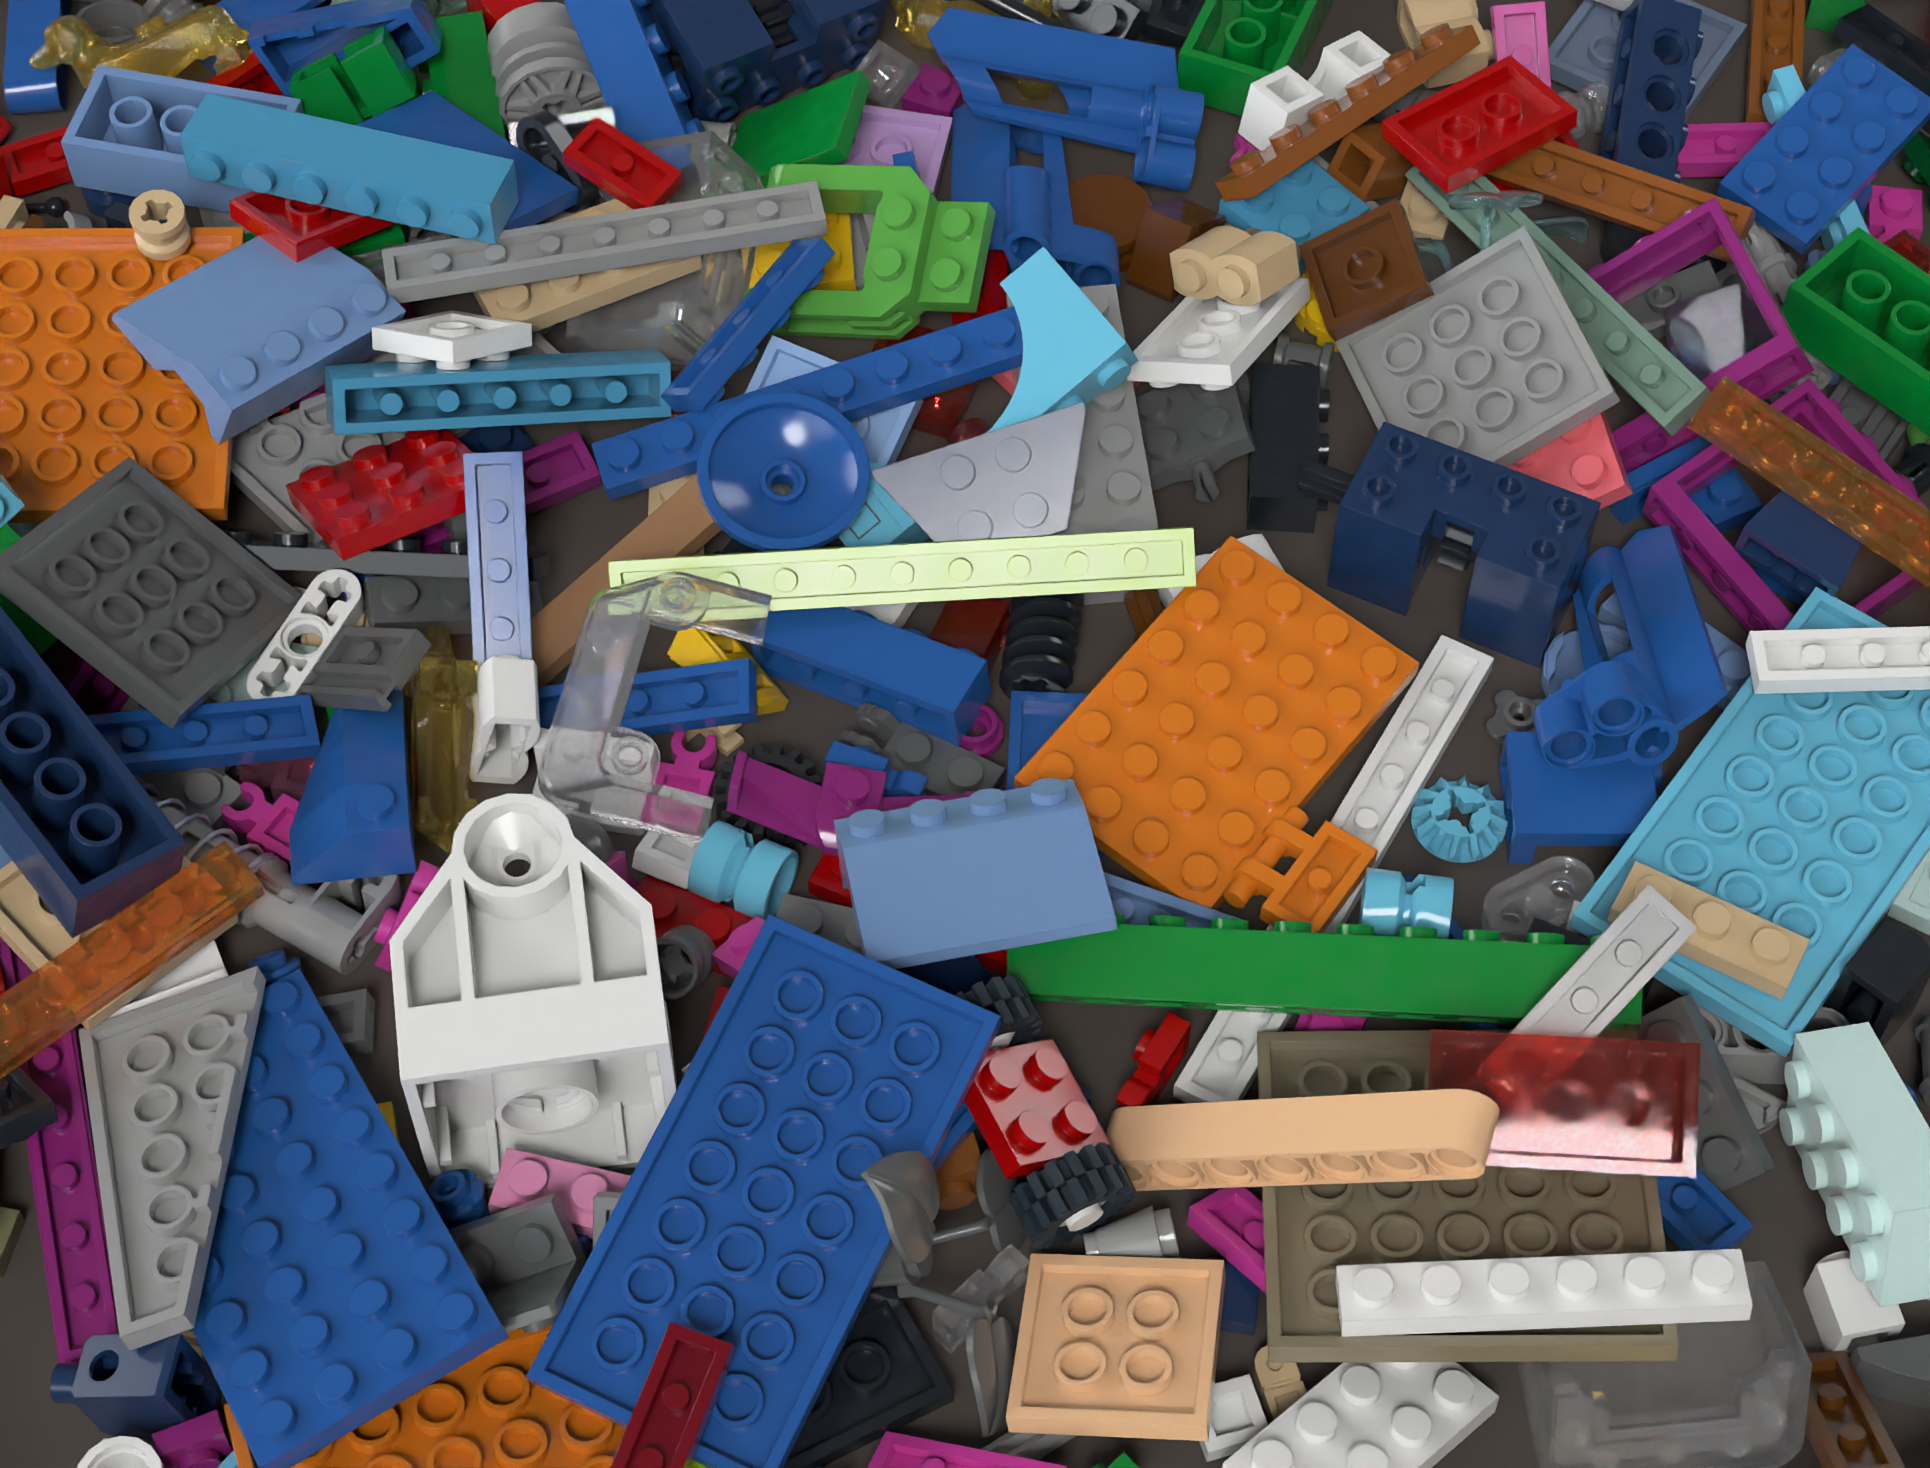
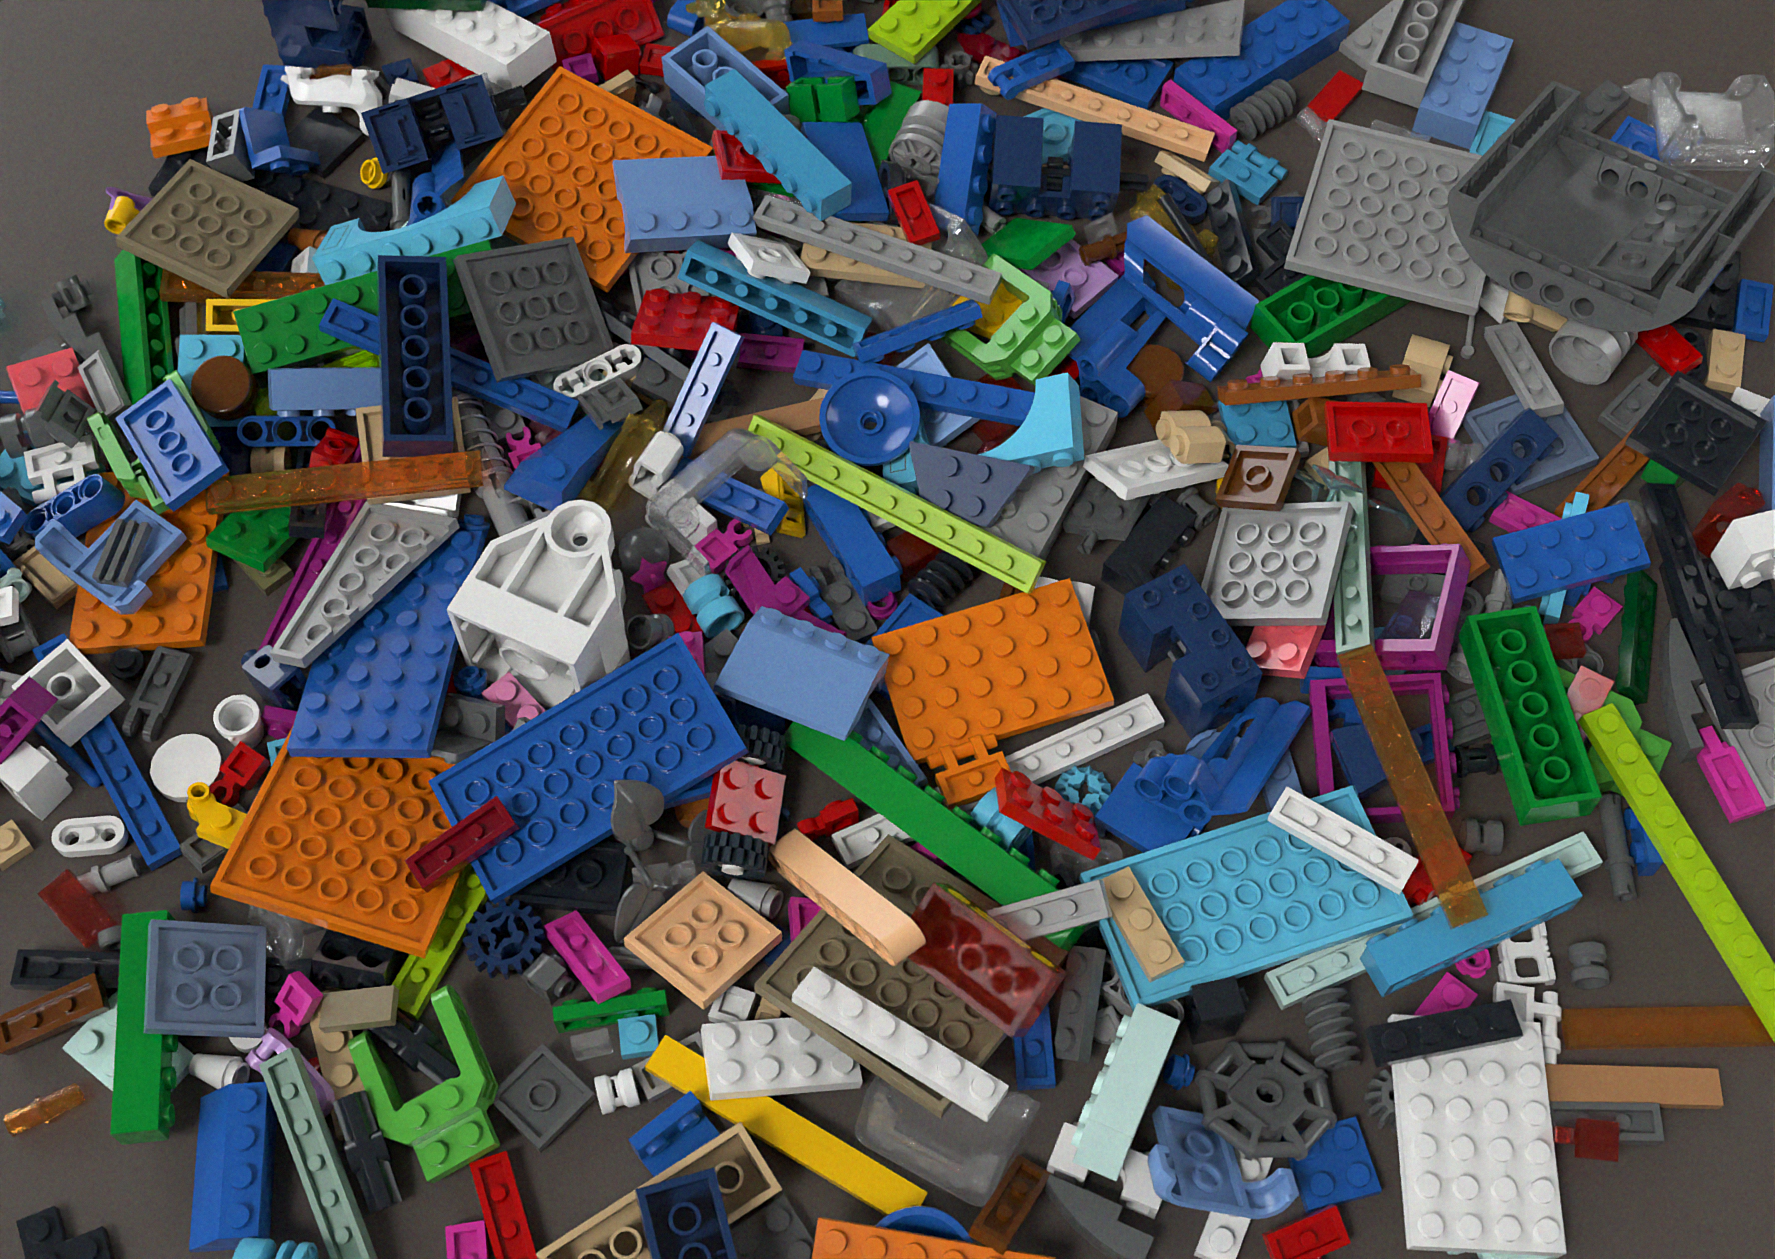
camera: 35 degrees right, 5 degrees up
tan wheel [129,189,191,260] -> none
none -> red plate [994,767,1101,861]
none -> reddish brown axle [1079,231,1127,266]

